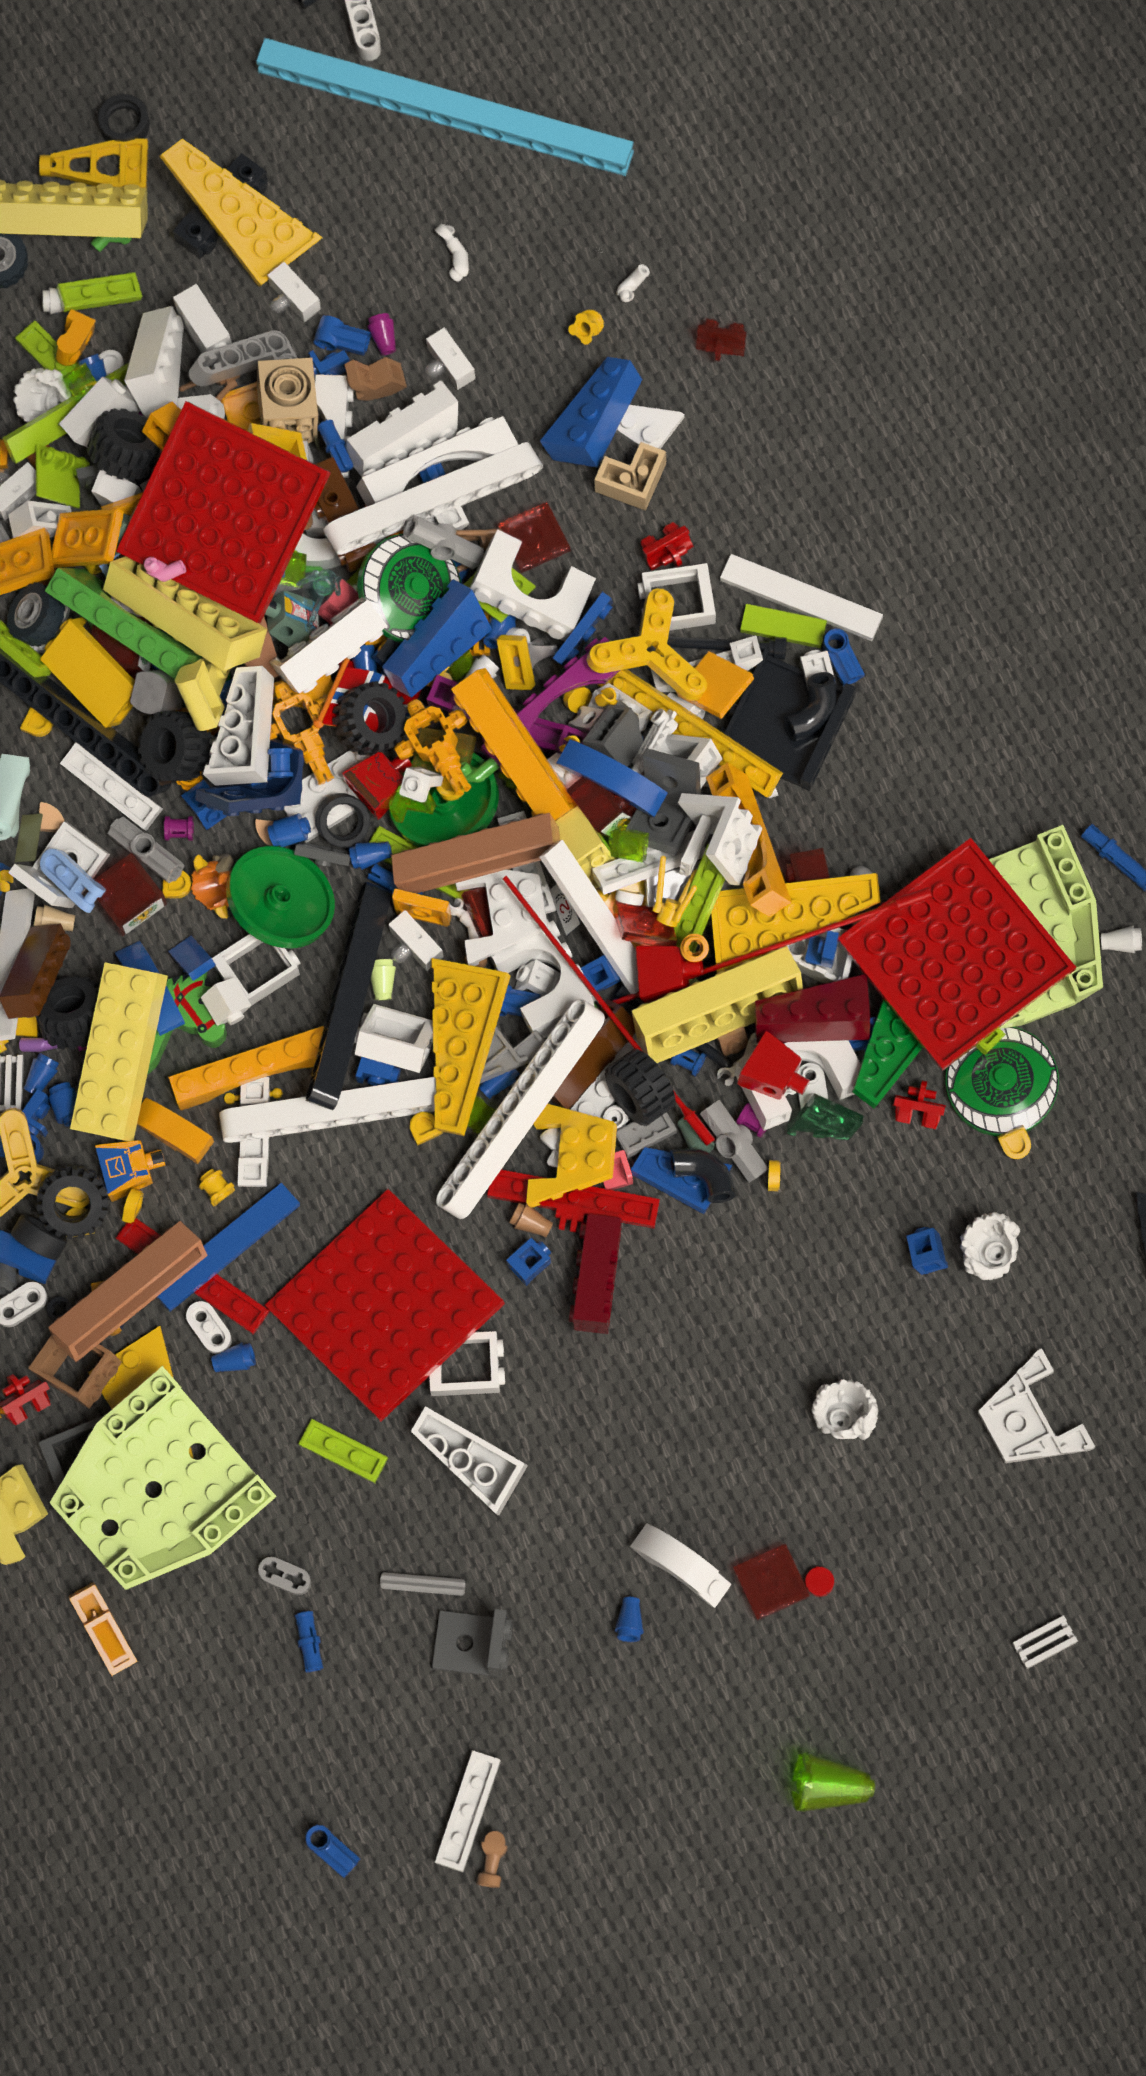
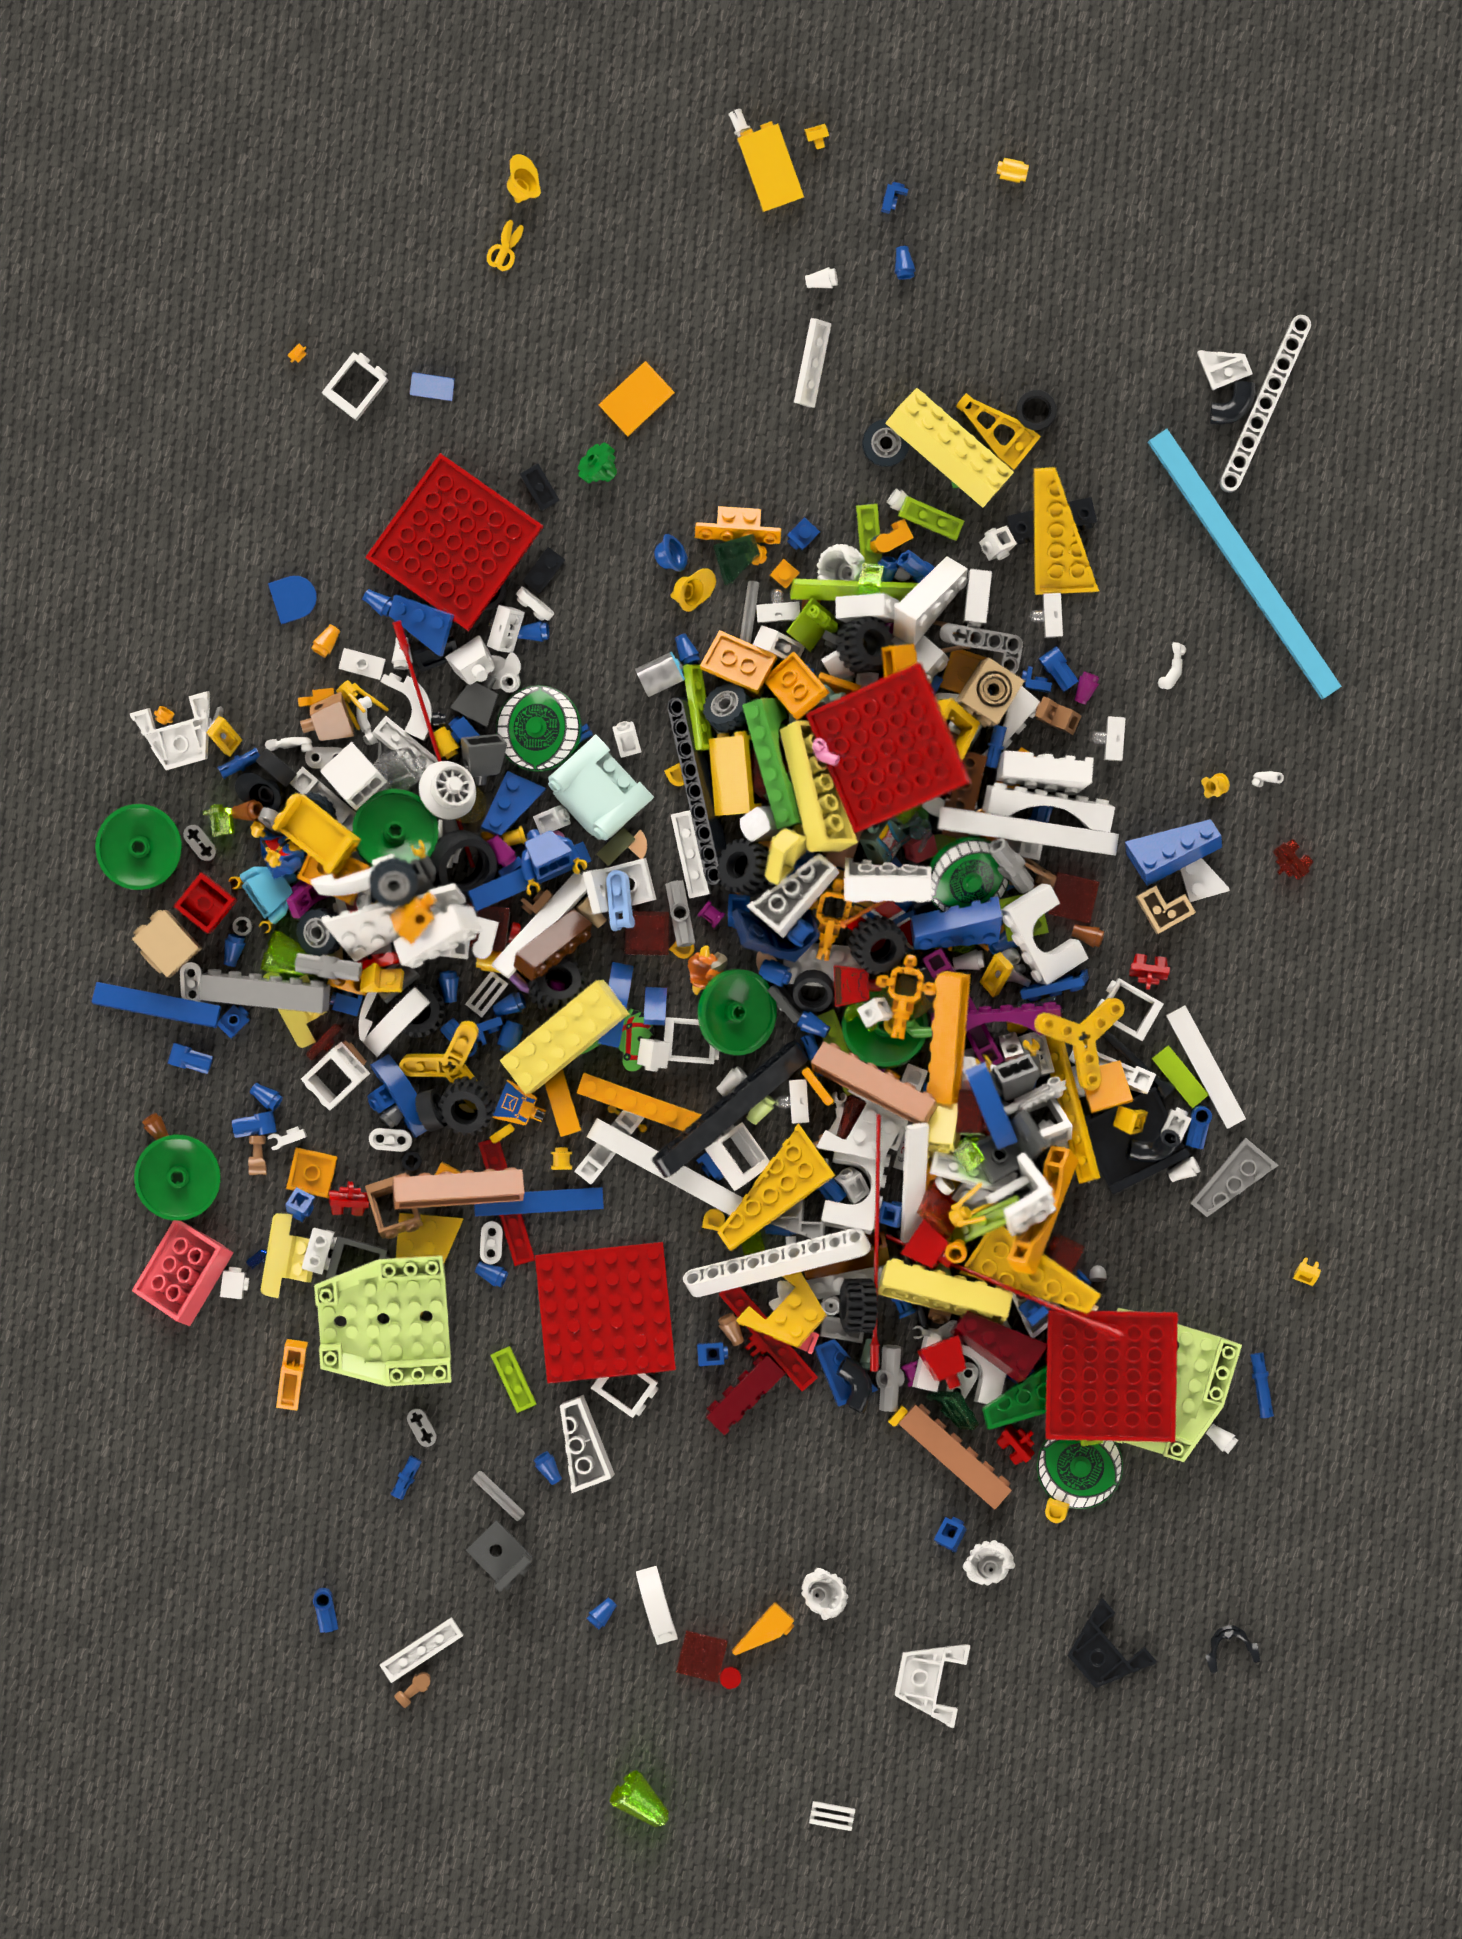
camera: 25 degrees right, 15 degrees up
none -> white bracket [302,1228,337,1275]
none -> blue cone [534,1451,562,1485]
none -> white cone [716,1066,748,1097]
none -> light orange slope [732,1602,794,1655]
none -> blue piece [897,550,935,583]
none -> nougat brick [898,1404,1012,1509]
none -> white brick [979,525,1017,561]
none -> dark orange cone [1071,924,1105,948]
none -> yellow slope [1113,1106,1148,1135]
none -> white cone [1167,1156,1201,1182]
none -> light grey wing [1190,1138,1279,1217]
none -> yellow tile [1293,1258,1321,1286]

